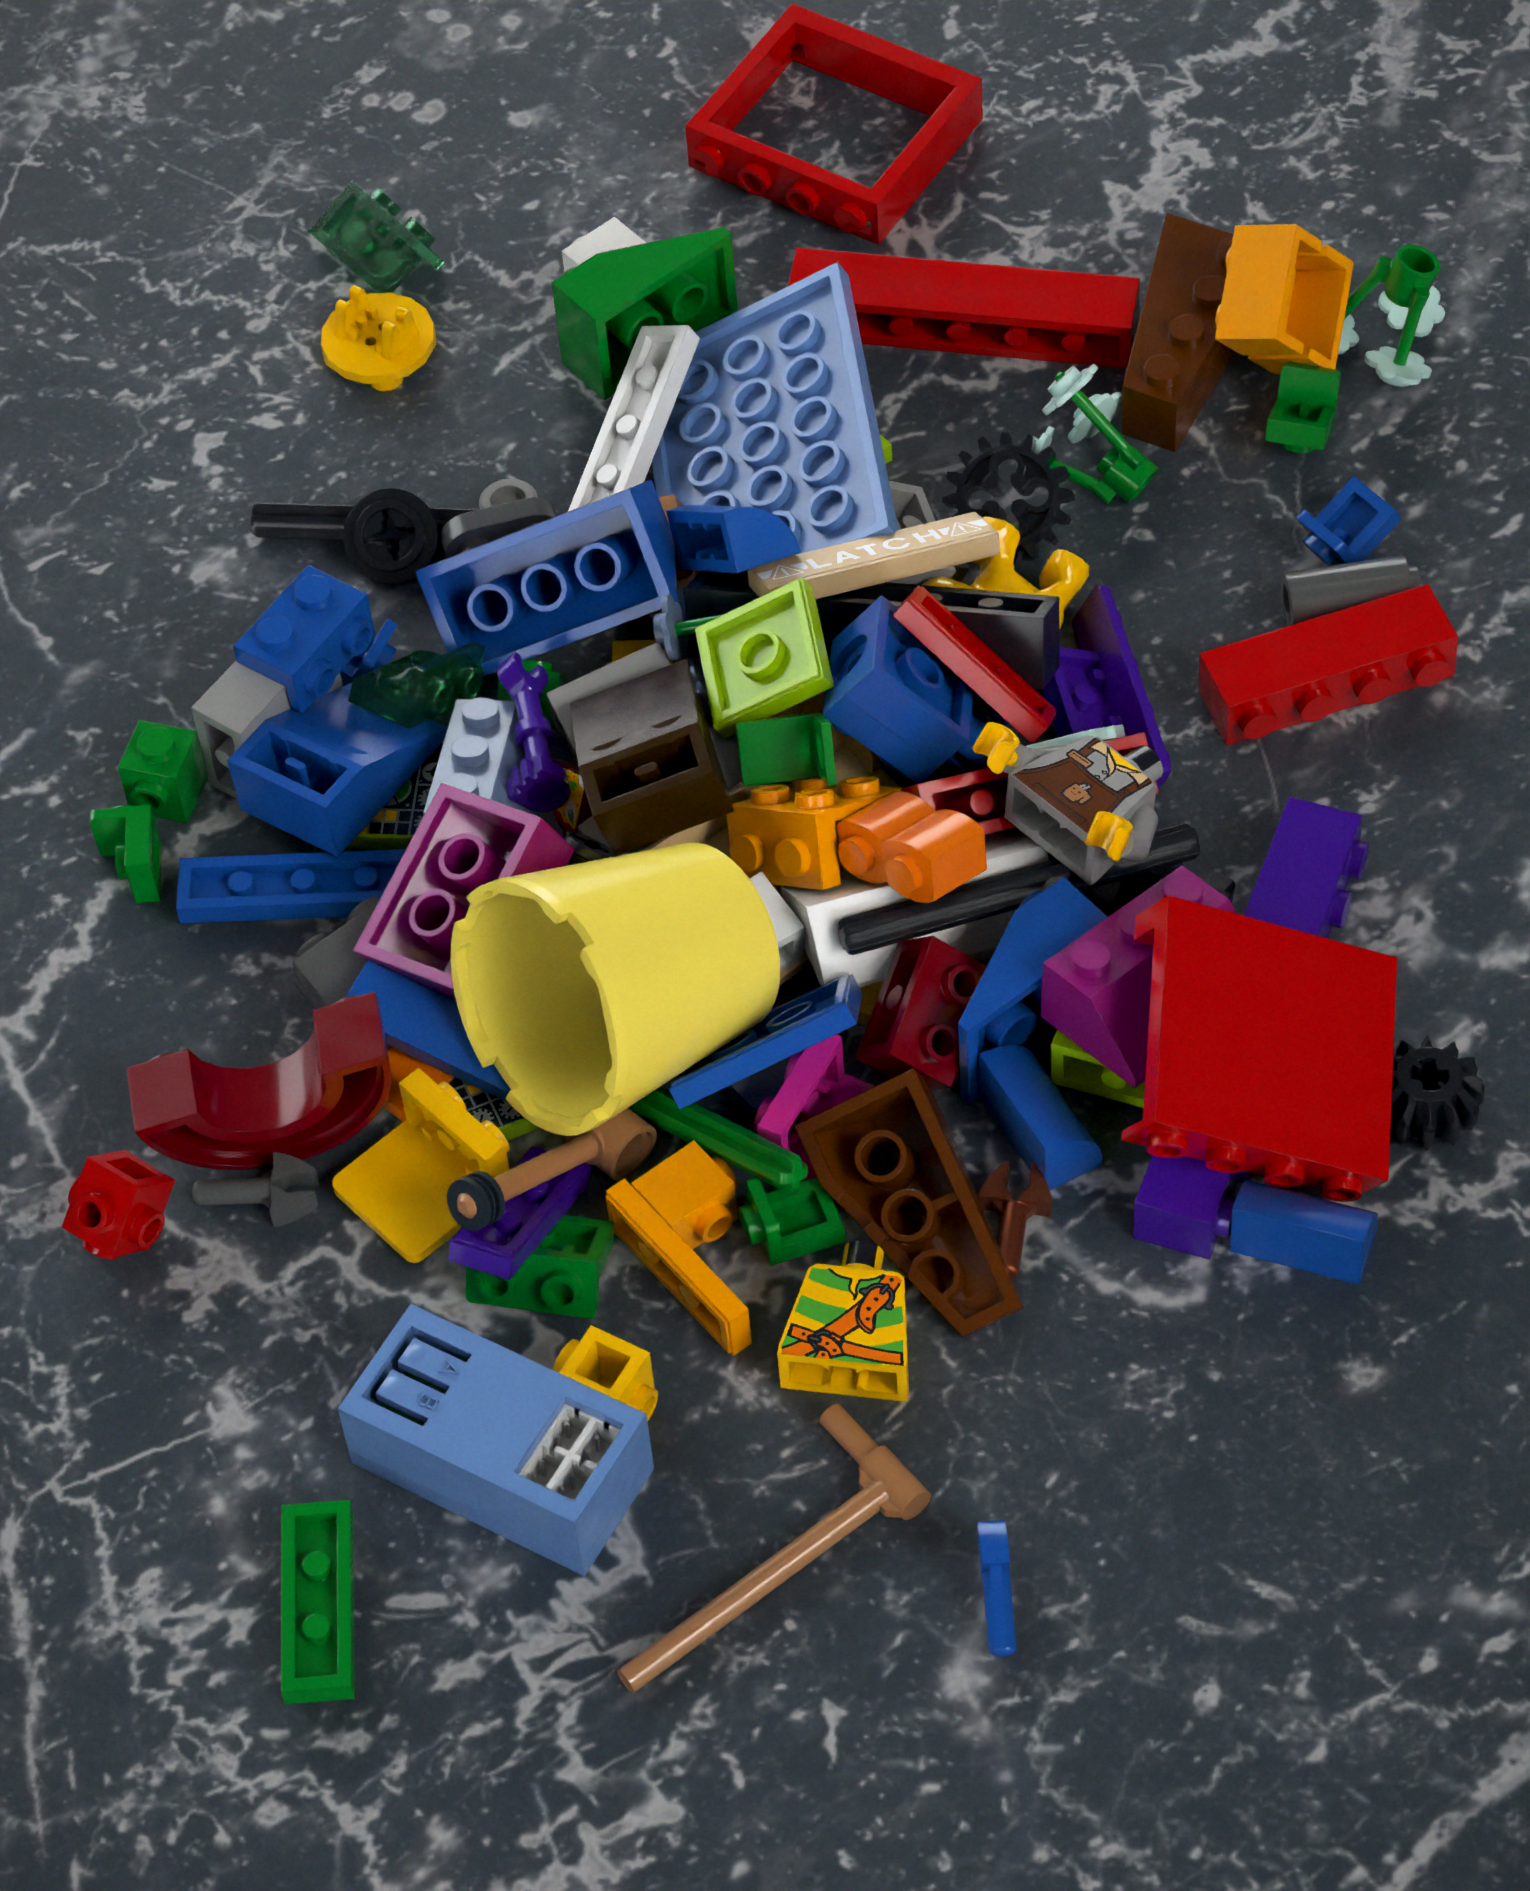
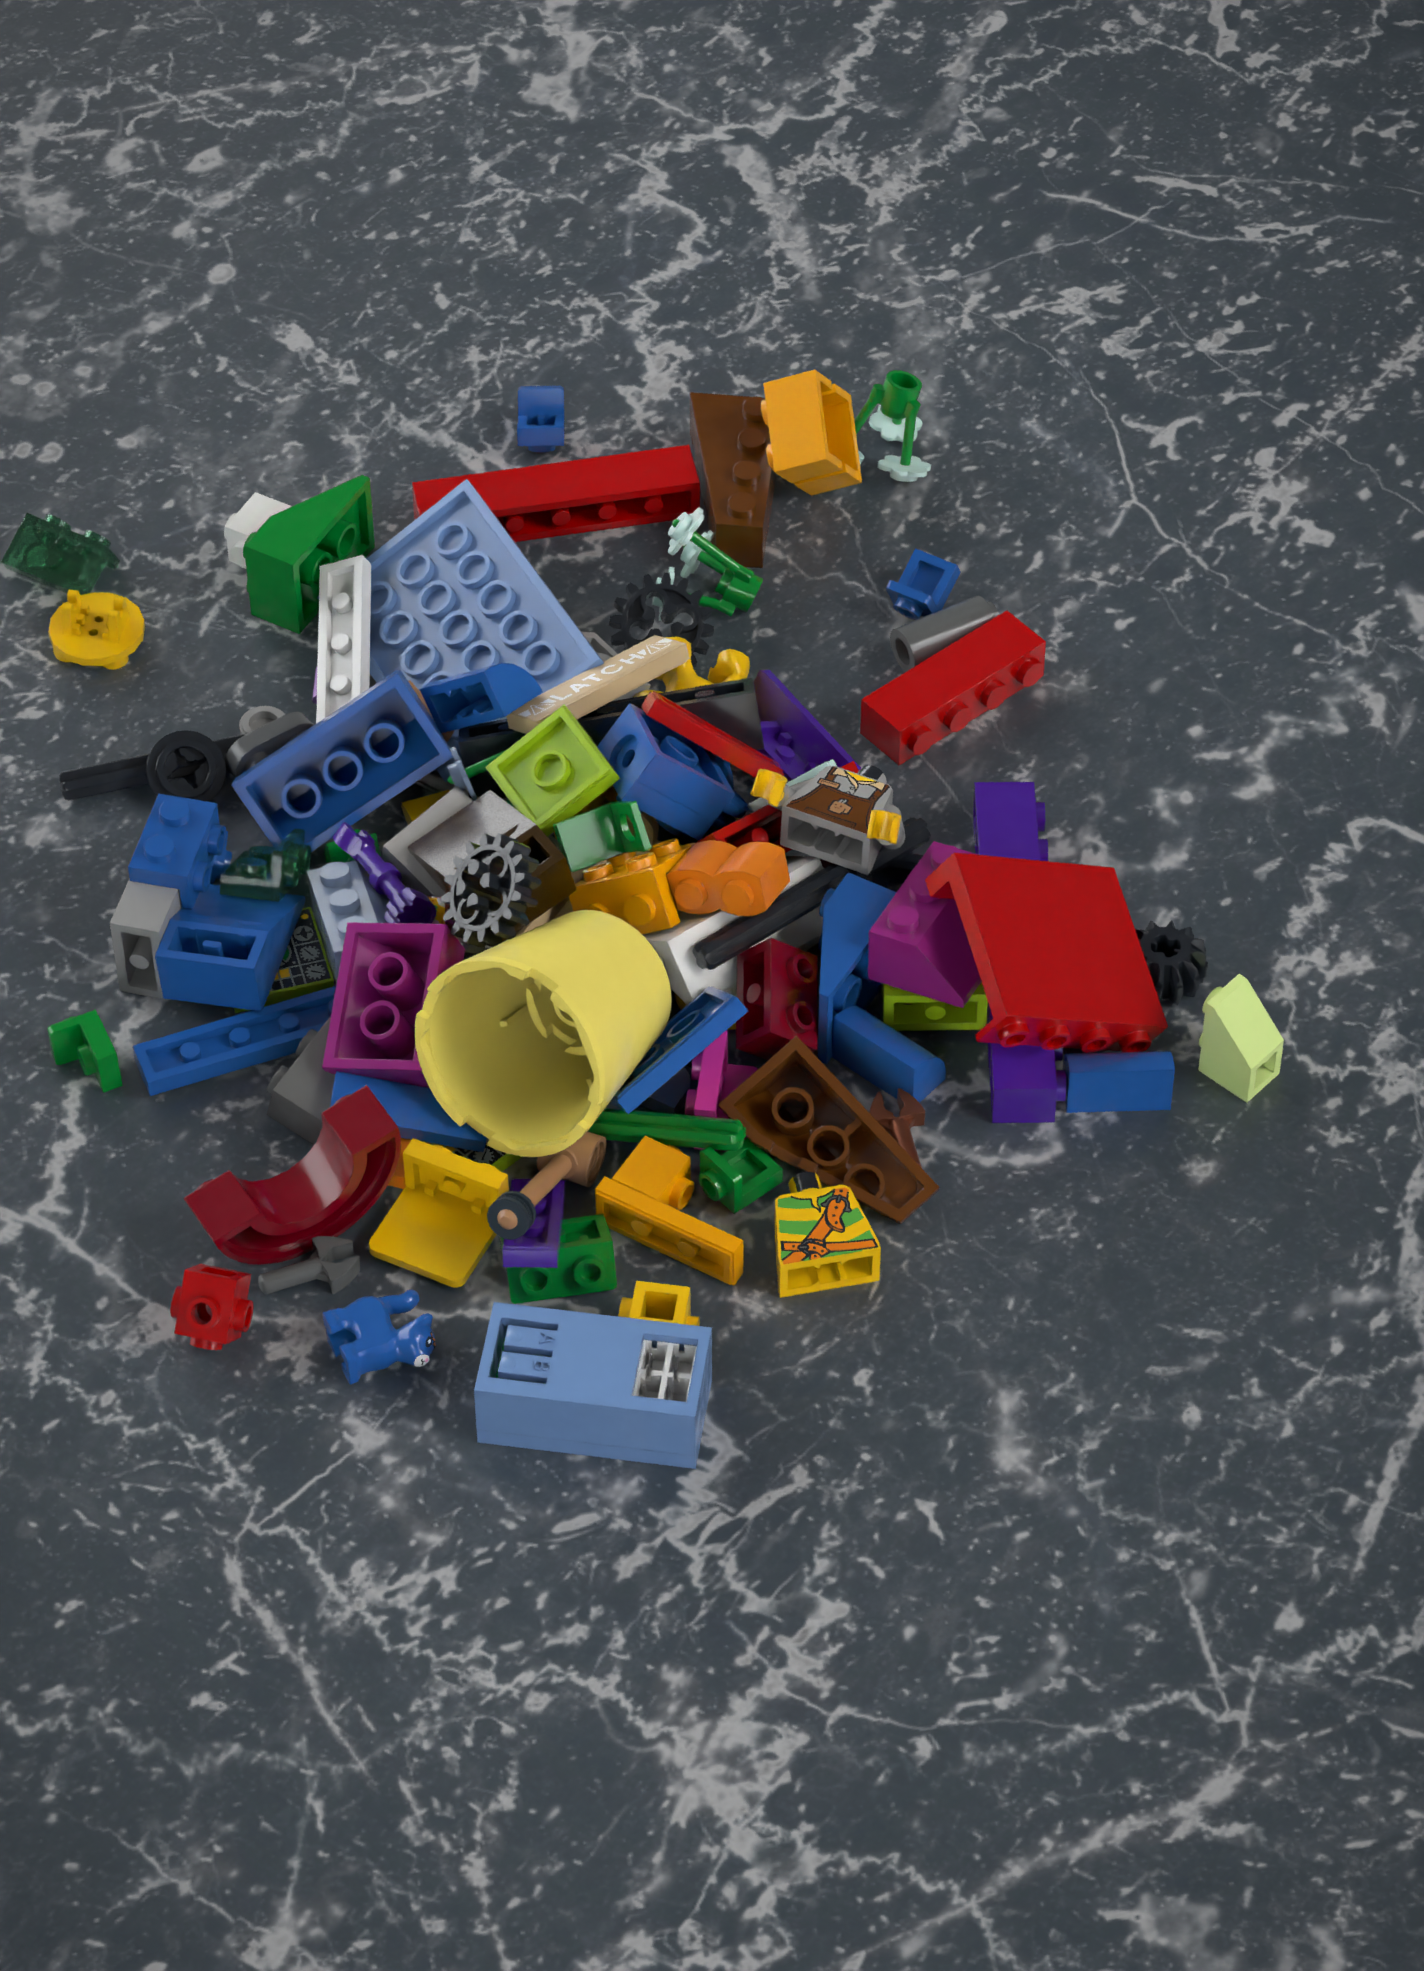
camera: 25 degrees left, 5 degrees down
green brick [118,720,208,824] -> none
green plate [281,1500,355,1705] -> none
medium nougat bar [617,1403,931,1693] -> none
red window [685,3,983,245] -> none
blue bar [977,1520,1017,1657] -> none
green bracket [1265,362,1341,453] -> none
none -> blue animal [322,1289,436,1385]
none -> black gear [441,833,541,949]
none -> blue bracket [517,386,565,452]
none -> yellowish green slope [1198,974,1284,1103]

